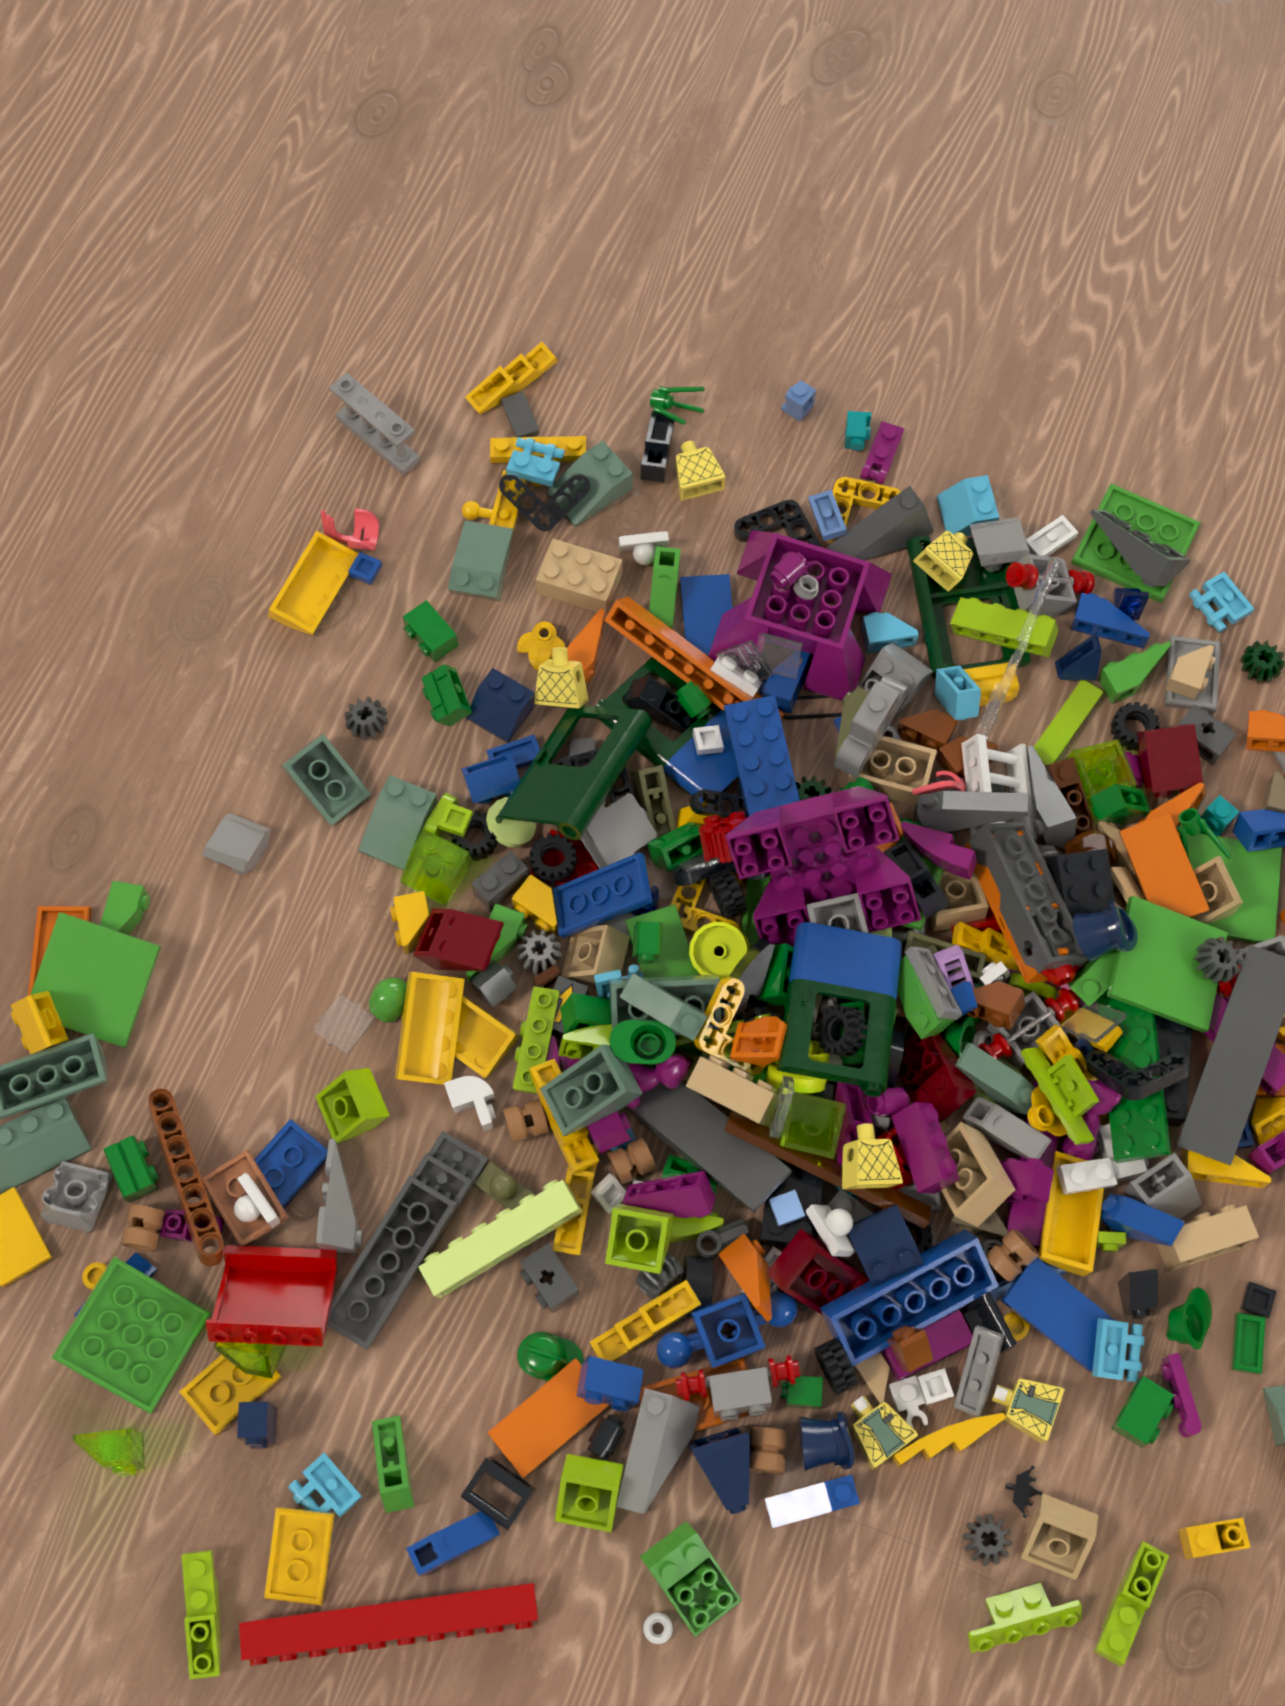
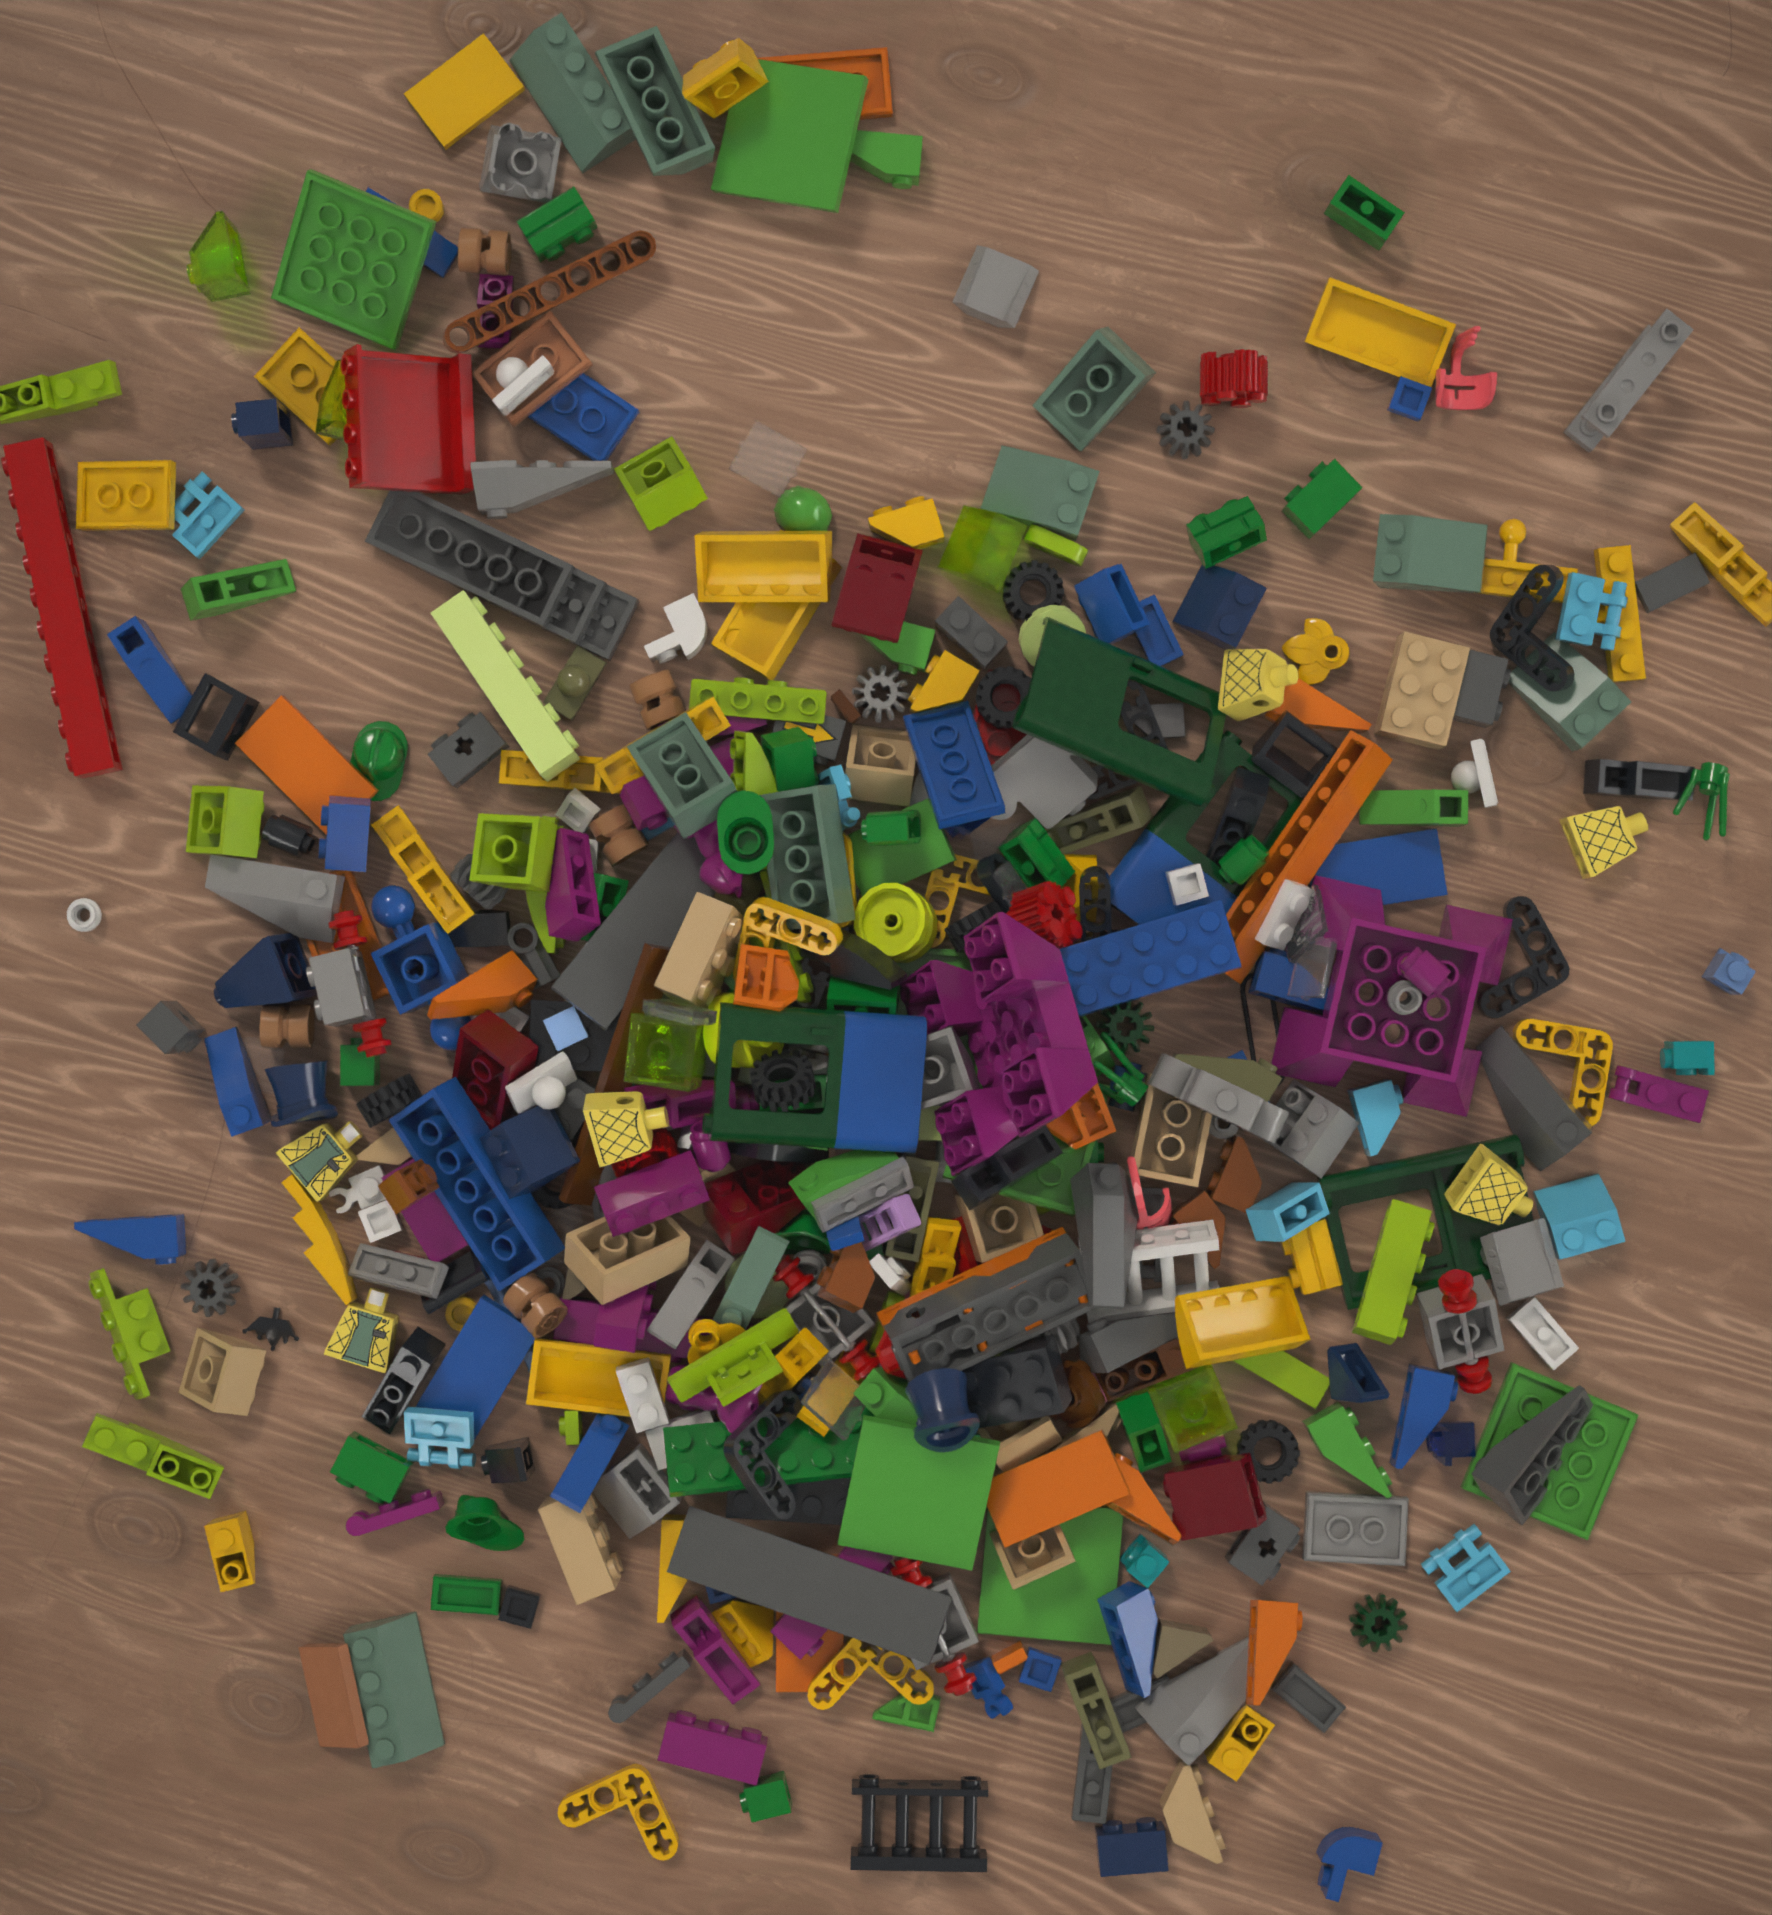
camera: 80 degrees right, 20 degrees up
lime plate [438,802,473,837] -> none
dark grey brick [470,961,517,1007] -> none
sand green slope [619,973,707,1041] -> none
bright green slope [639,1521,742,1637] -> none
medium blue plate [808,490,847,542] -> none
magenta slope [901,821,977,880] -> none
clear bar [975,558,1060,742] -> none
tan slope [1165,645,1216,700] -> none
green plant [1177,808,1231,859] -> none
dark grey gear [1193,937,1243,983] -> none
none -> blue slope [74,1214,186,1264]
none -> dark grey brick [136,1001,205,1054]
none -> black slope [362,1326,446,1434]
none -> yellow slope [1175,1276,1311,1369]
none -> red brick [1200,349,1268,408]
none -> black tile [1251,710,1338,800]
none -> green brick [1324,175,1405,251]
none -> dark grey brick [1453,650,1511,728]

